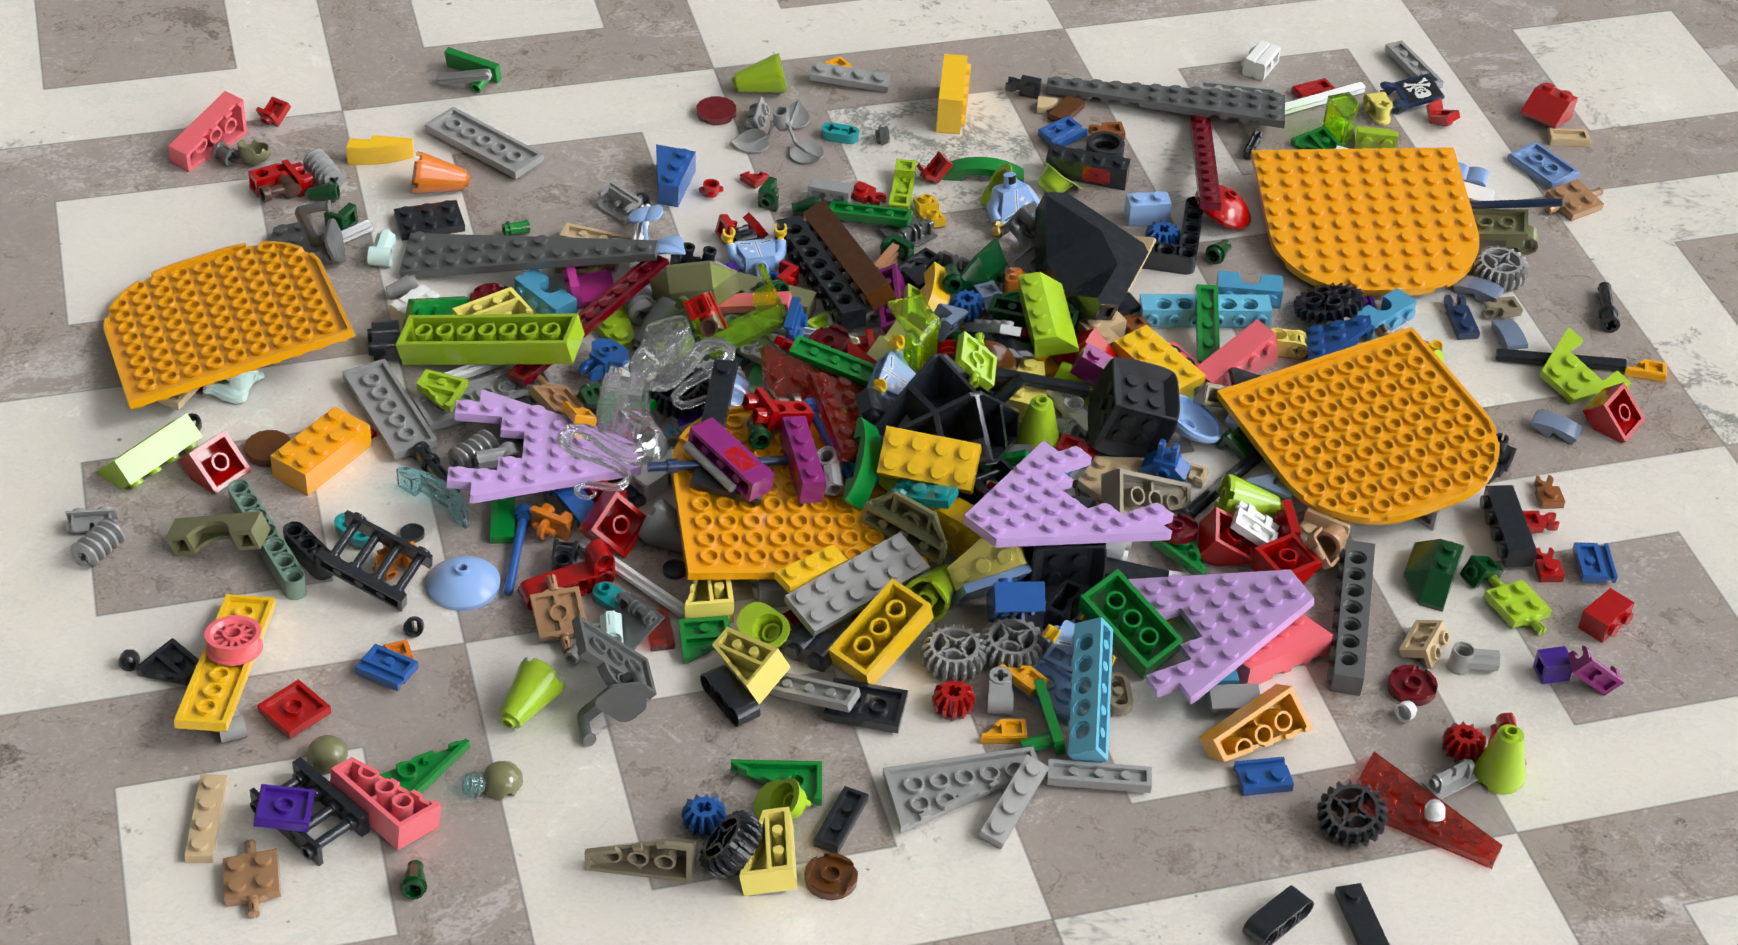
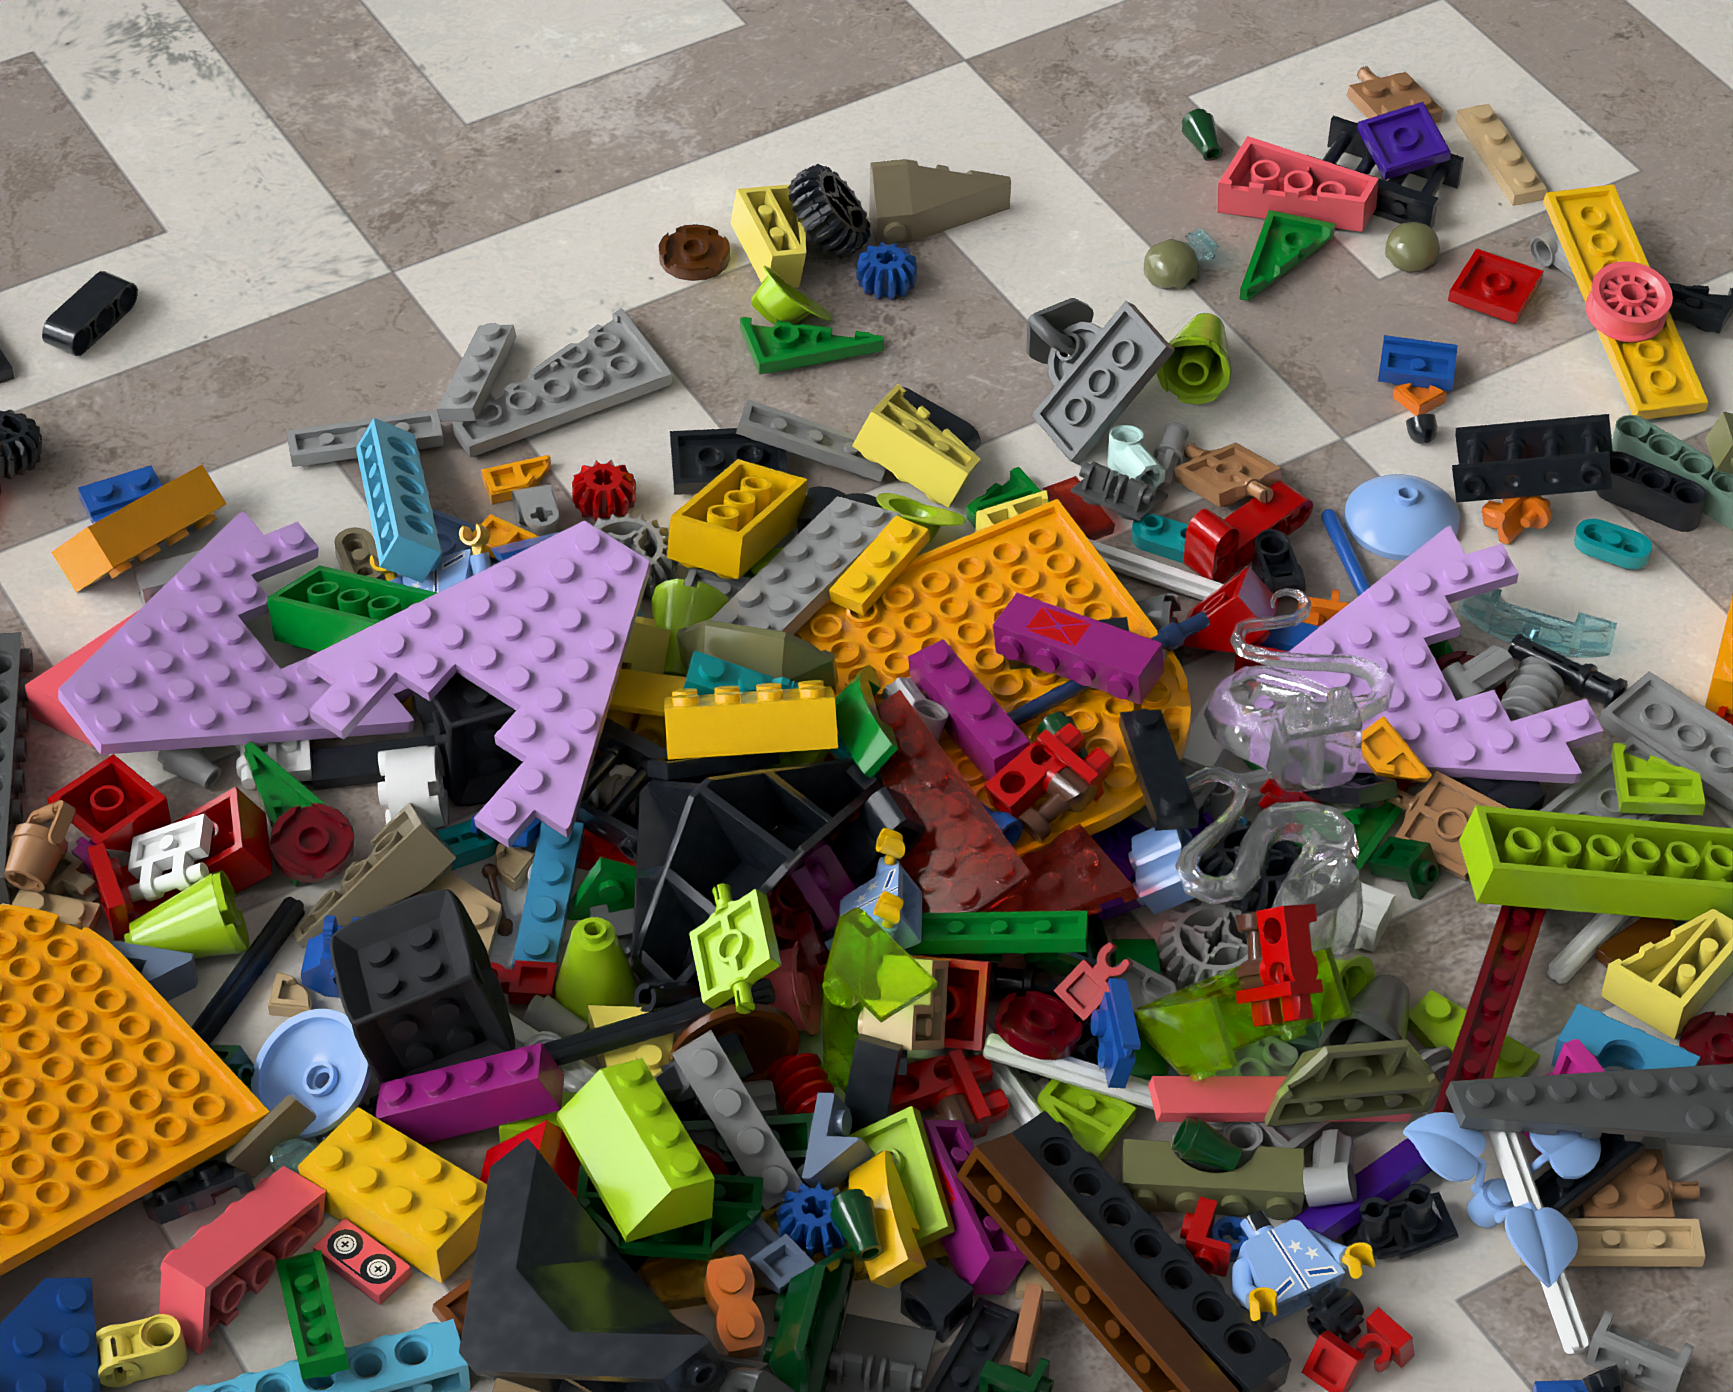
camera: 165 degrees right, 5 degrees up
black piece [400,523,425,543] -> none
blue hinge [577,338,629,382] -> none
black tile [813,786,869,854] -> none
green piece [1020,678,1066,756] -> none

